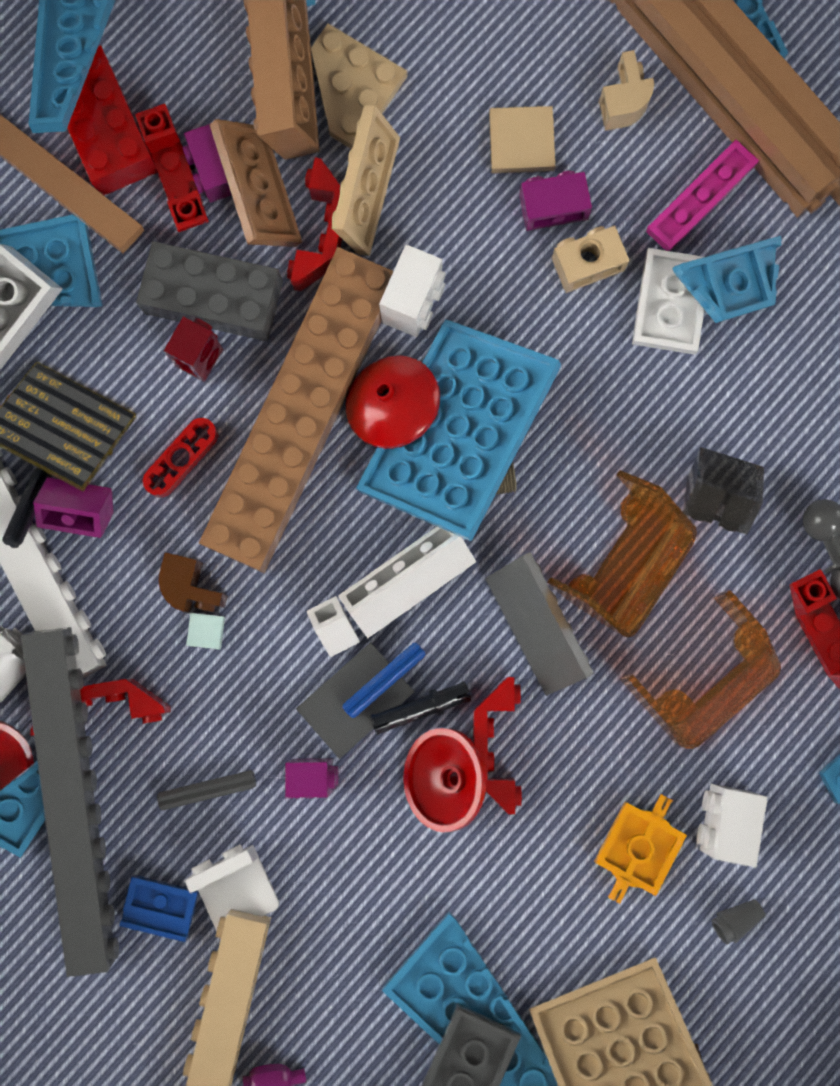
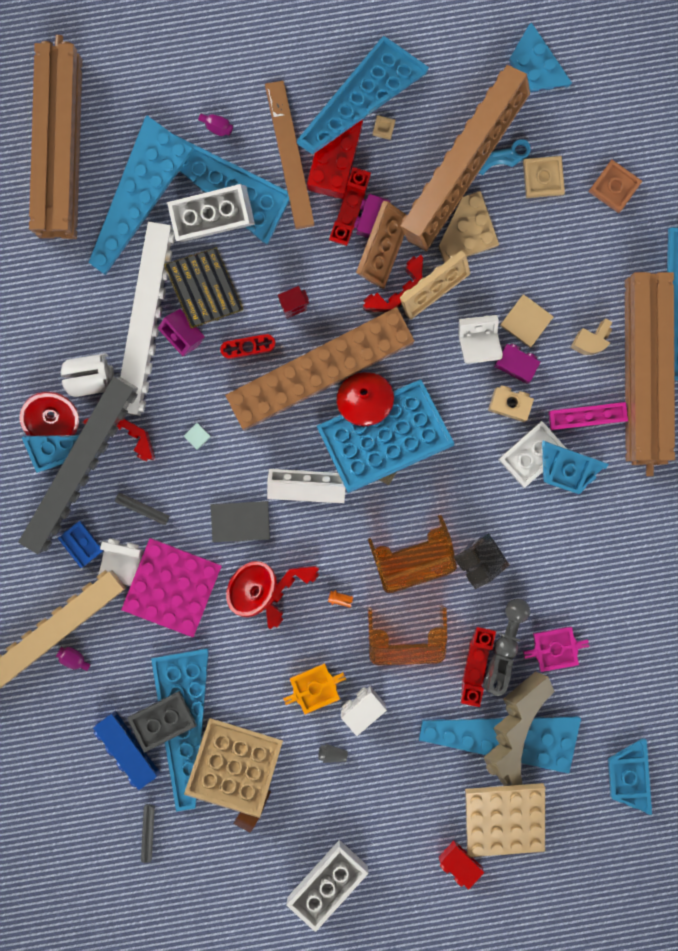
camera: 30 degrees right, 5 degrees up
black axle [2,466,53,549] -> none
dark grey brick [136,241,283,342] -> none
reddish brown brick [159,552,228,613] -> none
magenta brick [285,758,339,798] -> none
white brick [307,596,360,657] -> none
blue axle [342,642,426,718] -> none
black pin [370,681,471,736] -> none
white brick [379,244,446,337] -> none
dark grey tile [485,552,594,696] -> none
none -> dark pink plate [121,538,222,637]
none -> orange pin [328,590,353,608]
none -> tan tile [372,115,396,140]
none -> white bracket [458,315,503,364]

